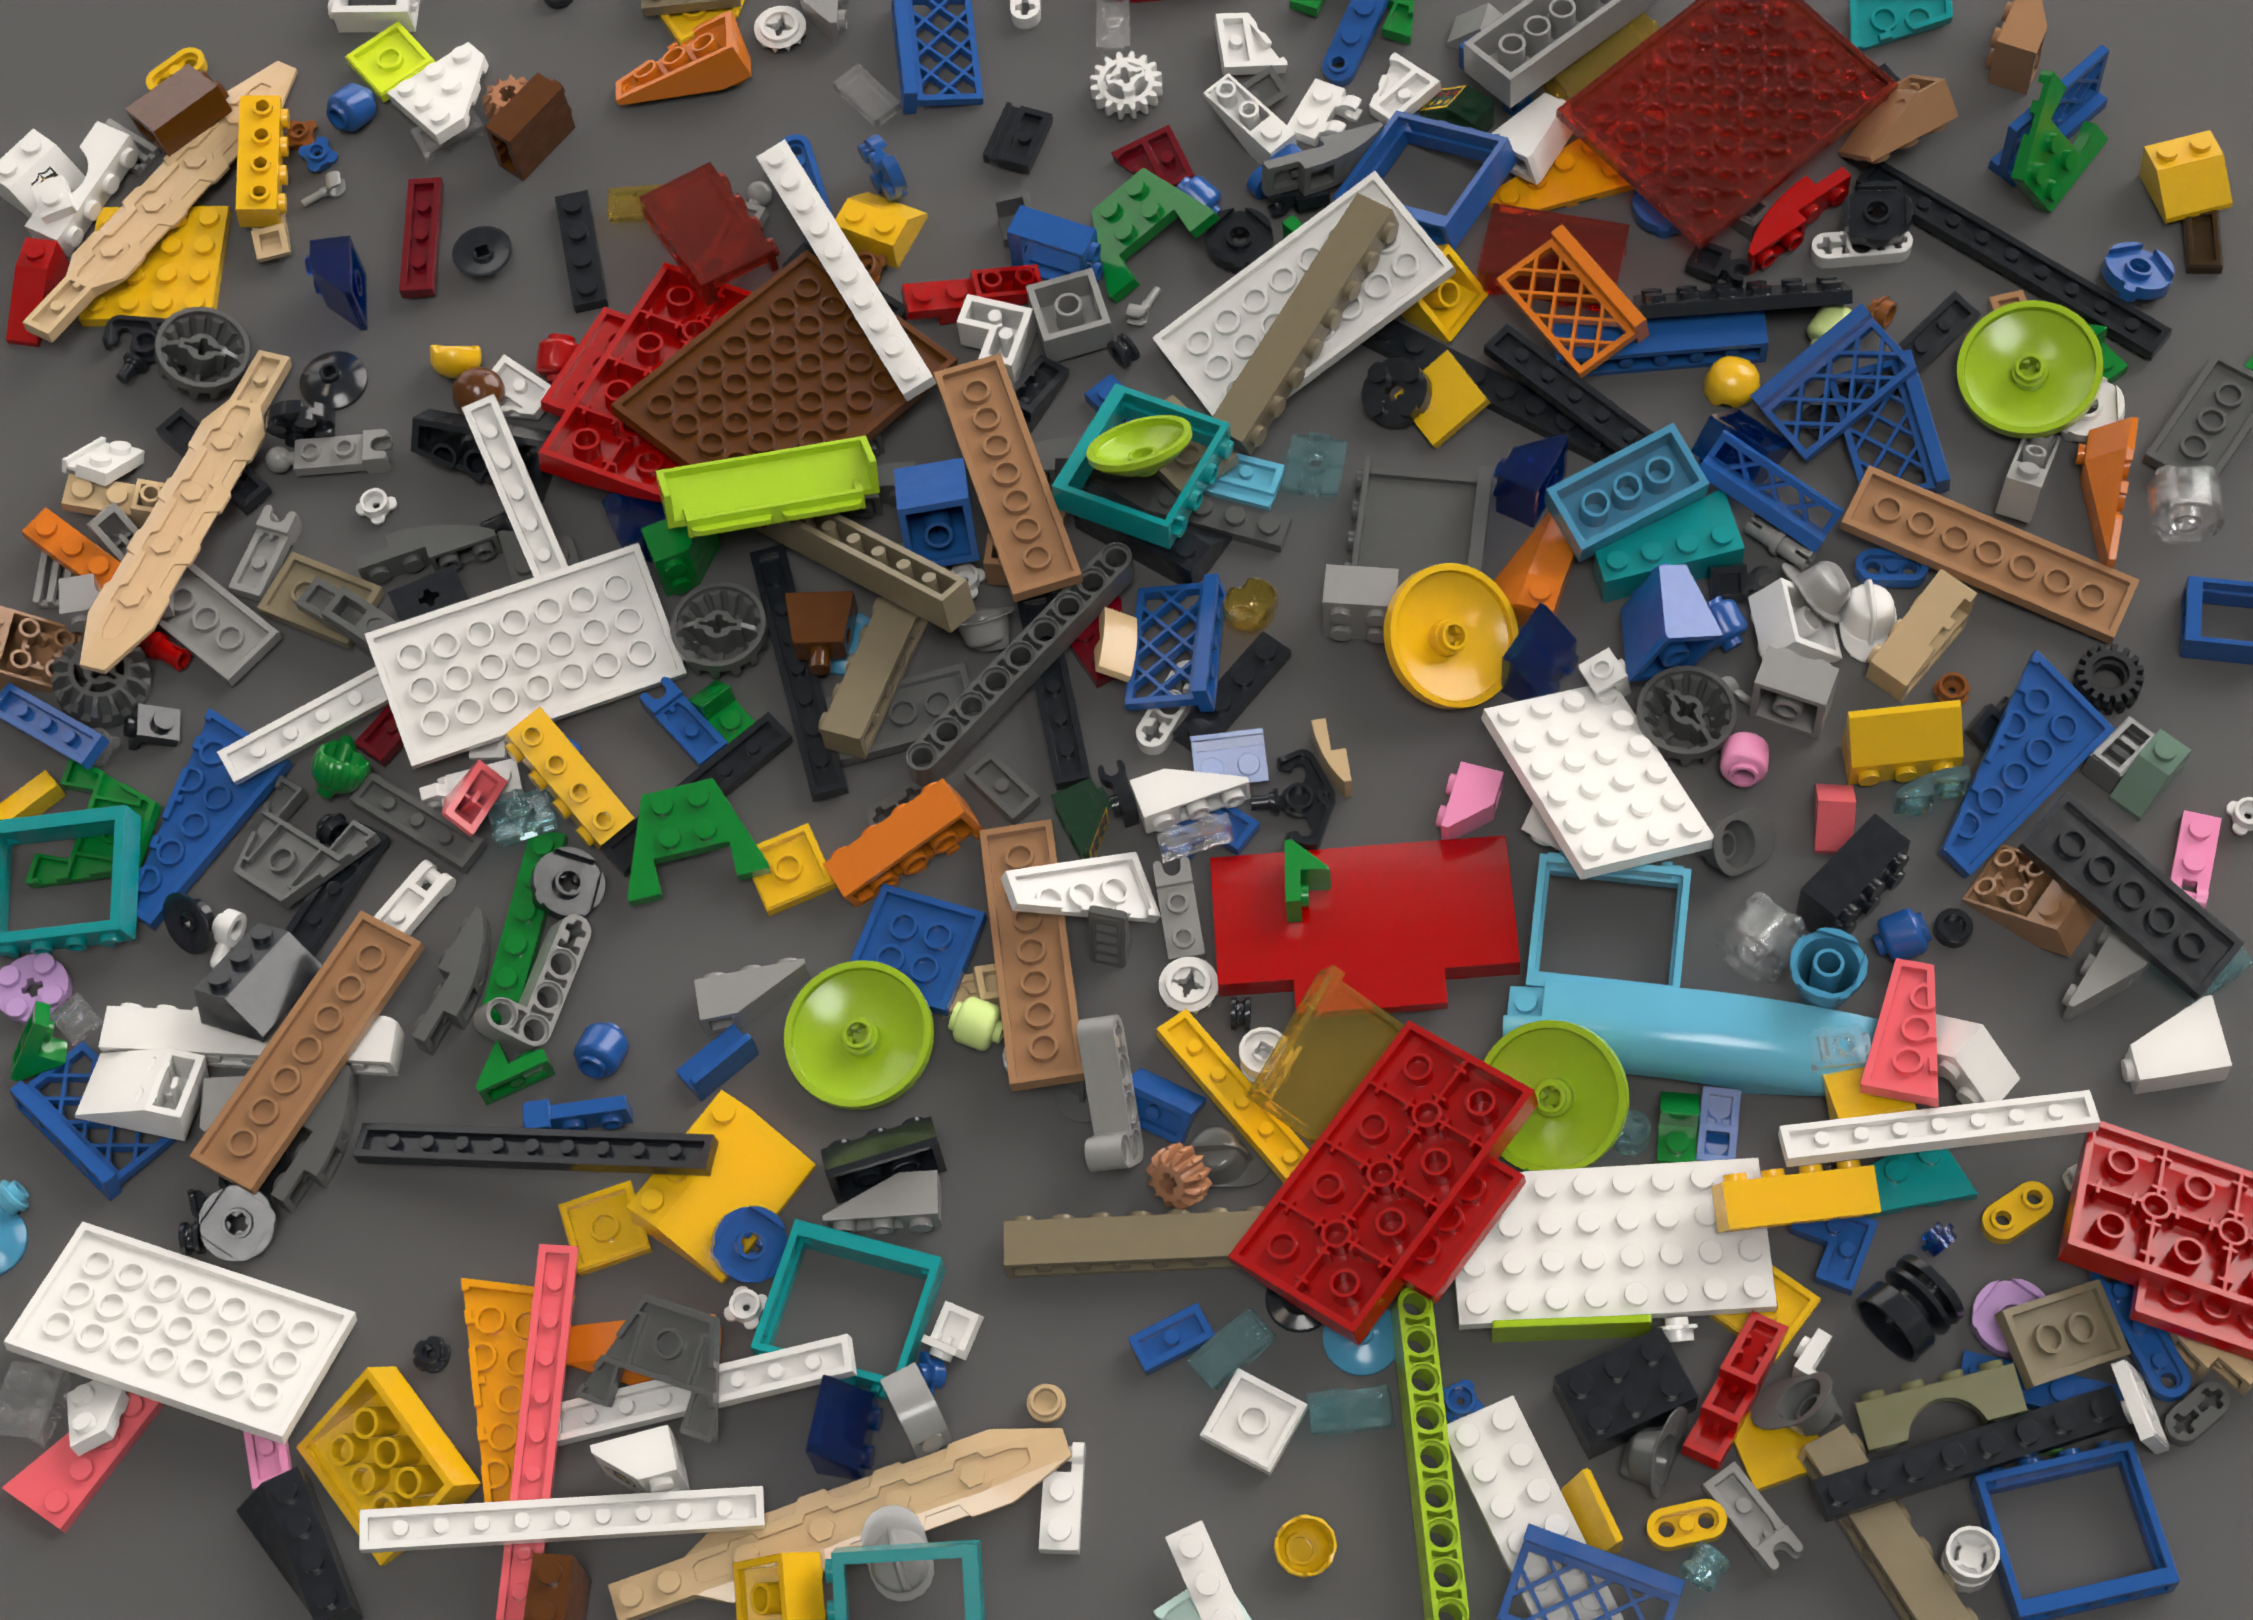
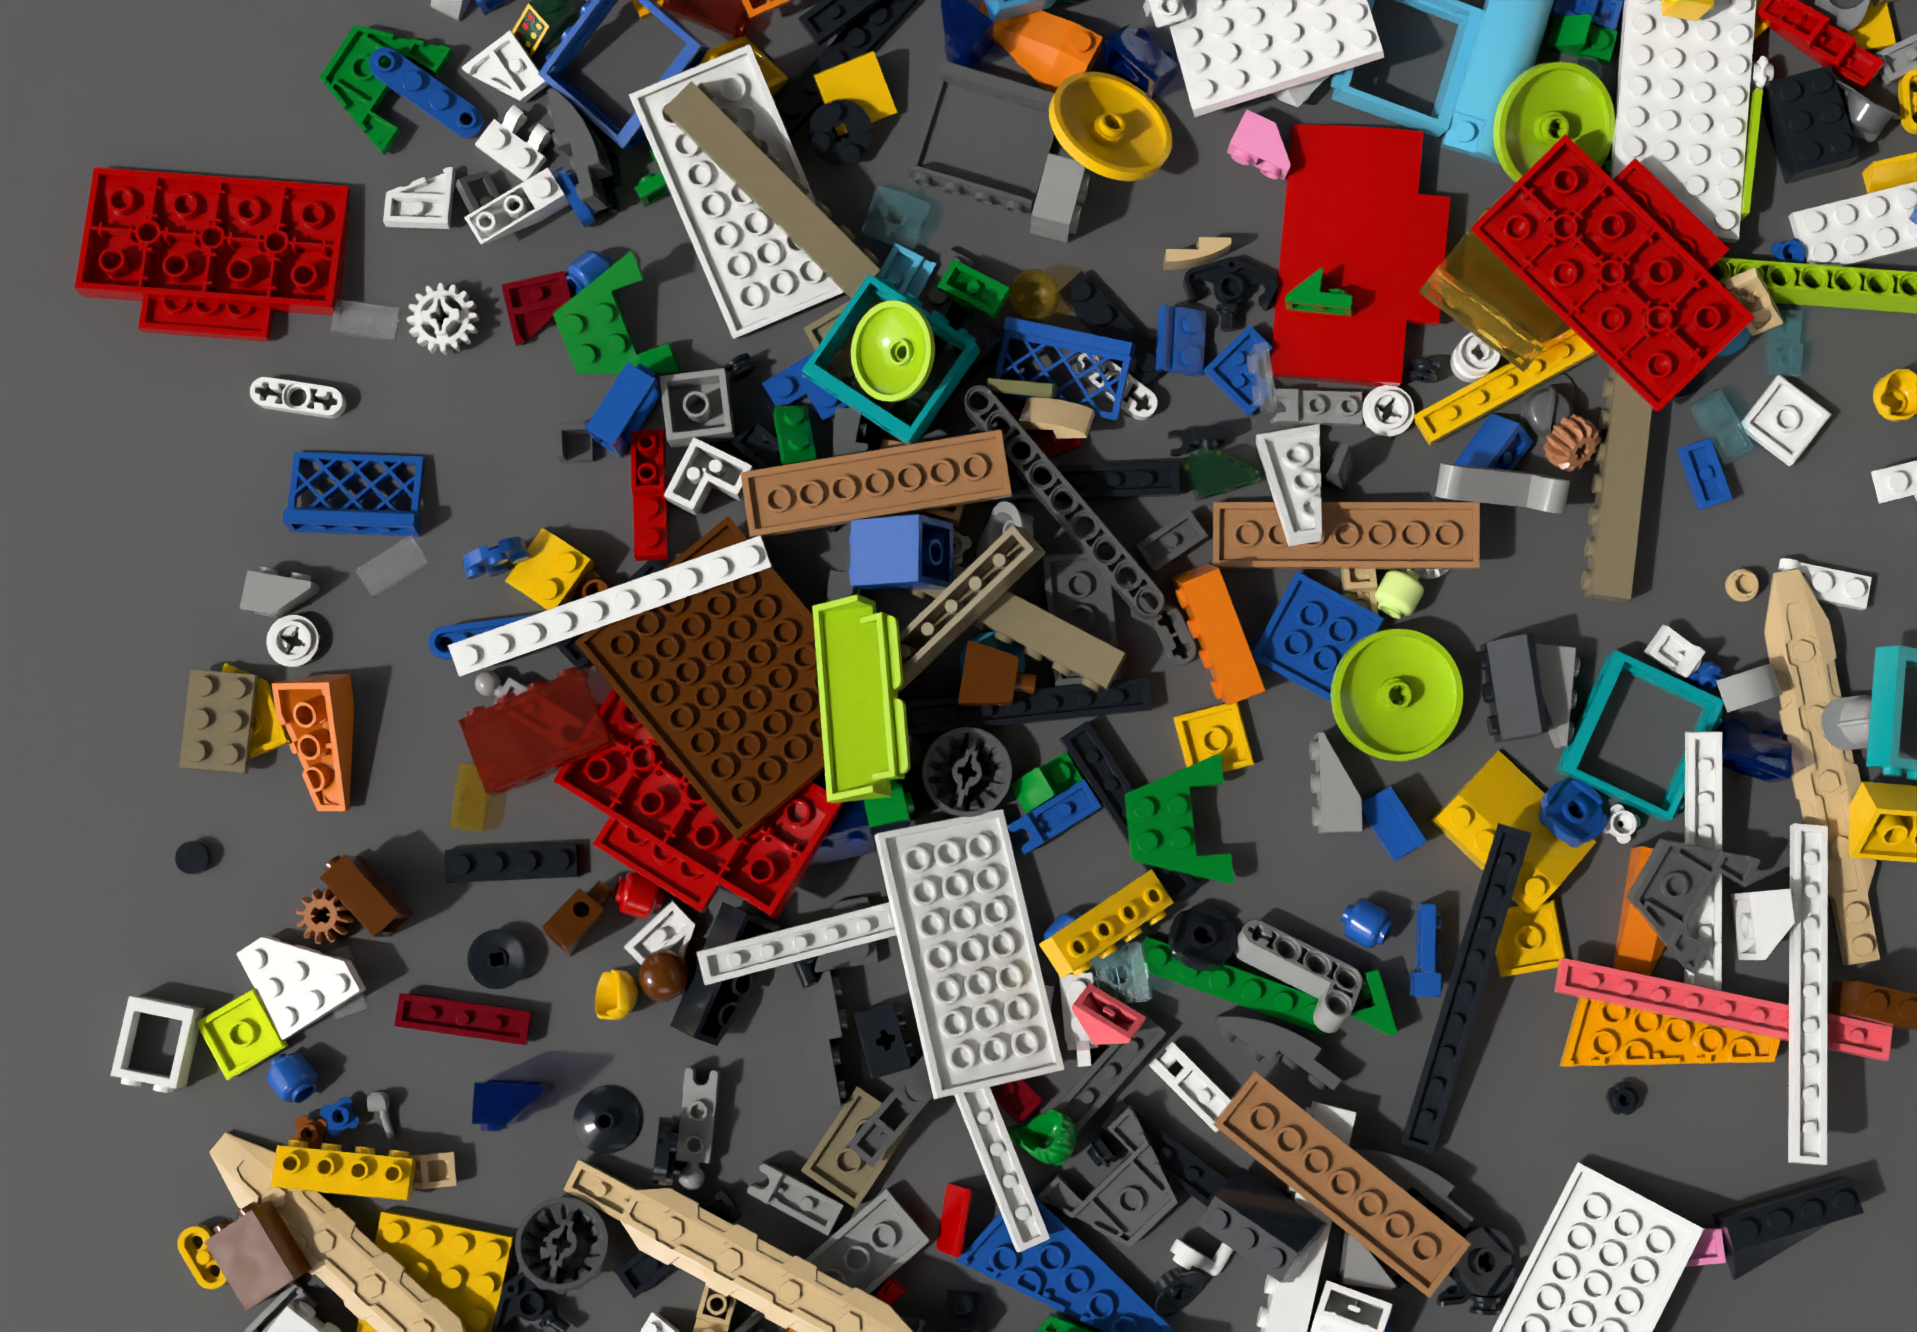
camera: 85 degrees left, 20 degrees up
yellow slope [296,1366,482,1566] -> none
white plate [356,488,397,525] -> none
black plate [983,102,1053,174] -> none
light grey hand [1126,286,1161,326] -> none
white slope [1130,768,1251,834] -> none
black plate [1205,207,1274,275] -> none
none -> reddish brown torso [542,881,613,956]
none -> green plate [773,405,816,464]
none -> red slope [936,1183,972,1258]
none -> green slope [937,259,1011,319]
none -> olive tile [987,378,1057,398]
none -> tan slope [1724,267,1784,336]

